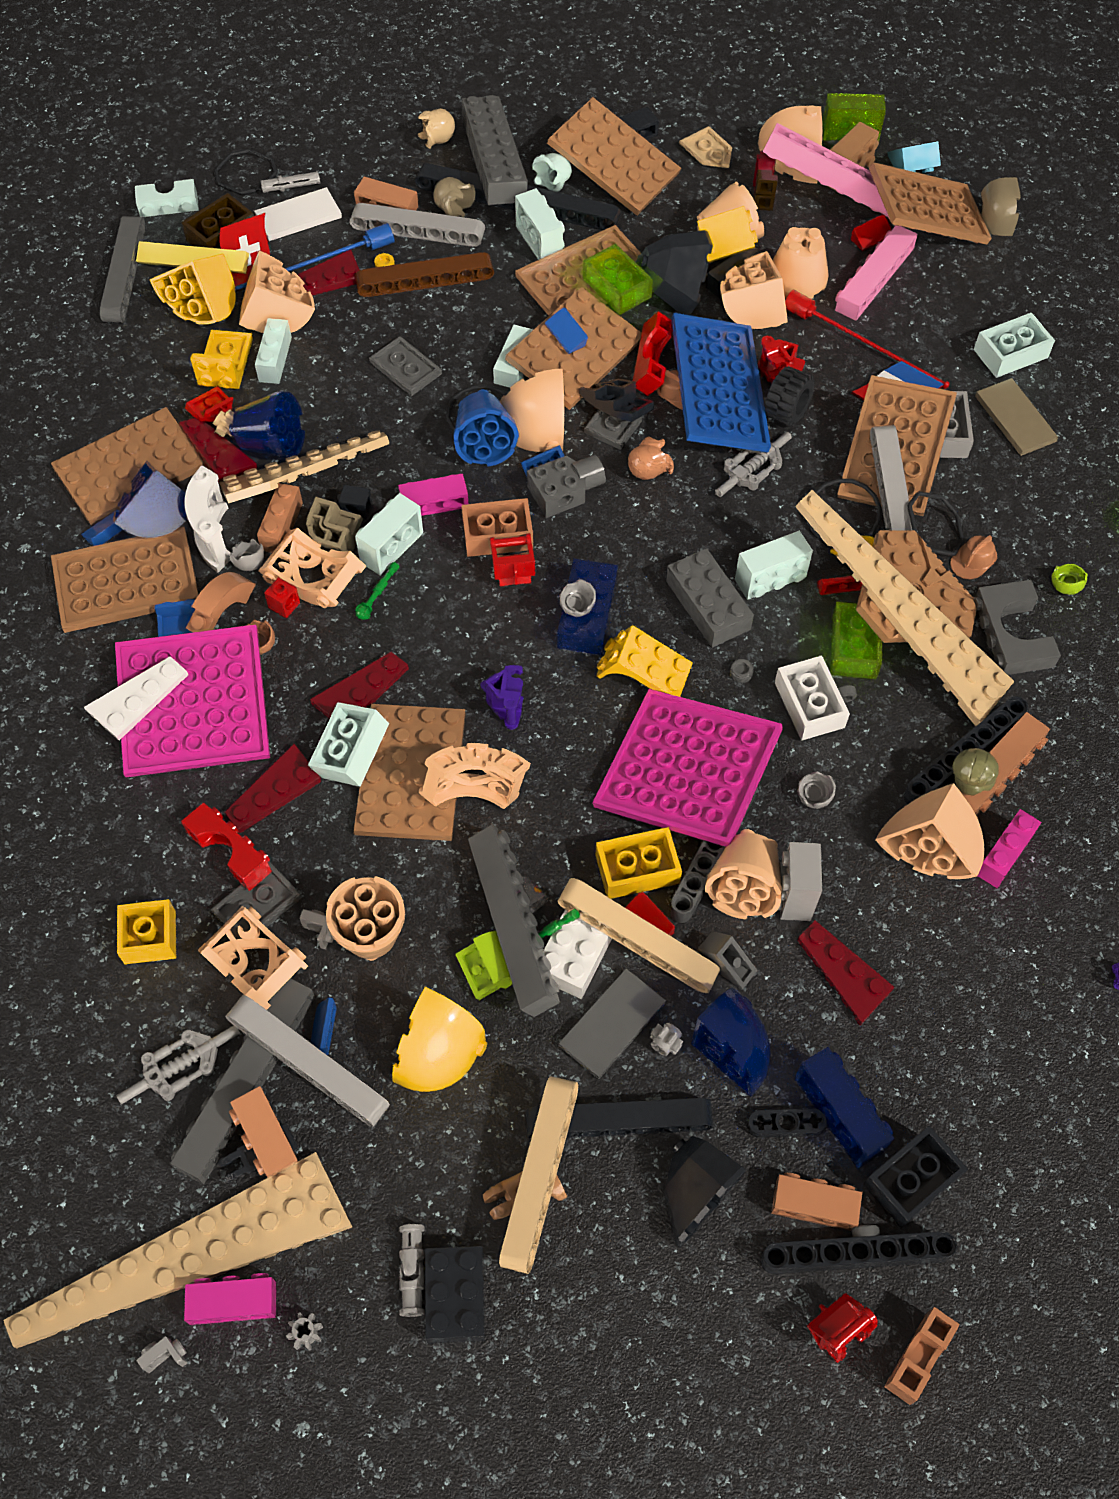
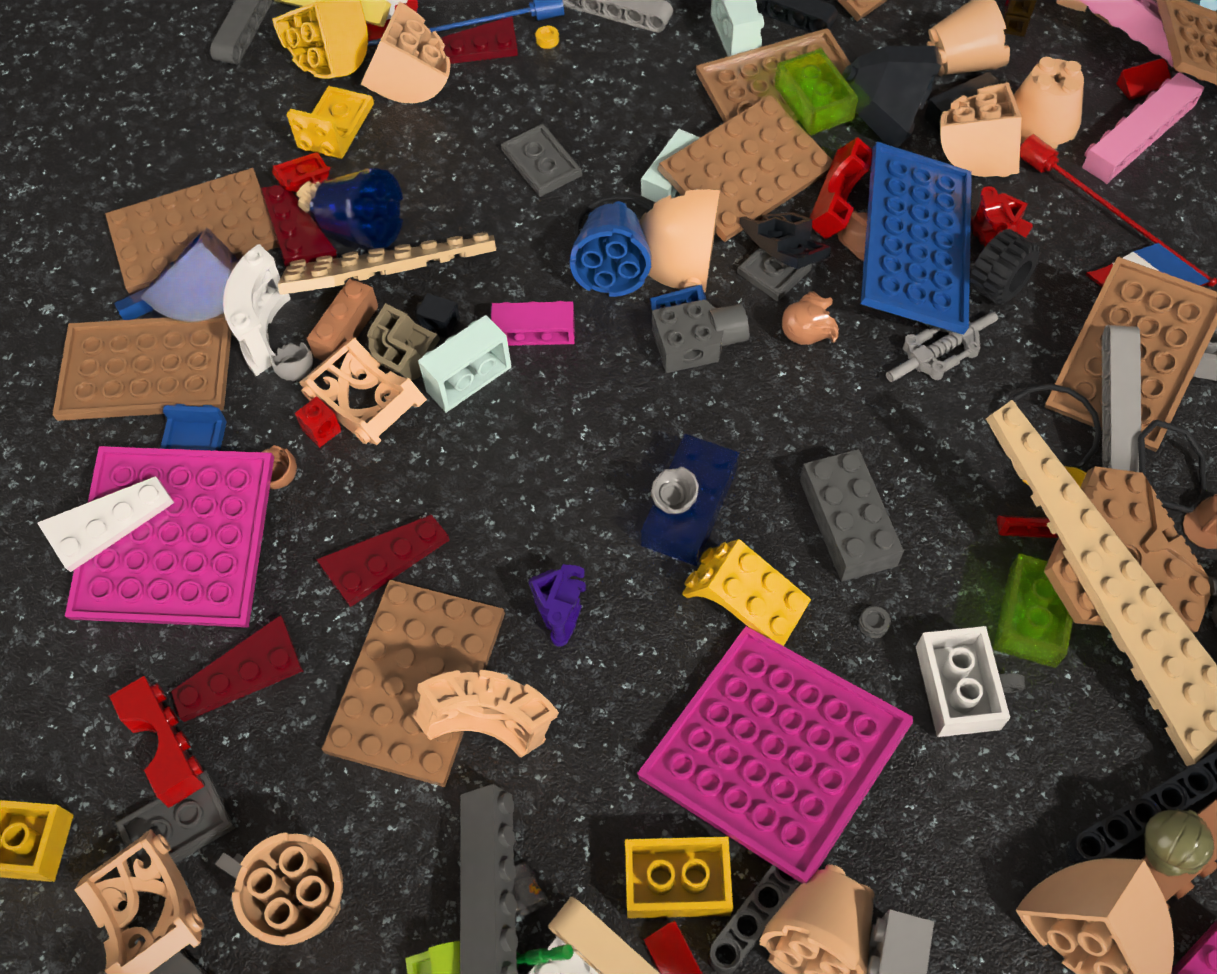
camera: 15 degrees right, 0 degrees up
nougat arch [186,572,256,633] -> none
light aqua brick [255,318,292,384] -> none
light aqua brick [308,703,389,787] -> none
reddish brown beam [355,252,494,297] -> none
green piece [356,562,399,620] -> none
nougat brick [461,498,533,557] -> none
red piece [490,533,535,587] -> none
blue slope [545,307,588,354] -> none
yellow brick [697,206,758,263] -> none
light aqua brick [735,530,813,600] -> none
light grey hair [797,771,836,809] -> none

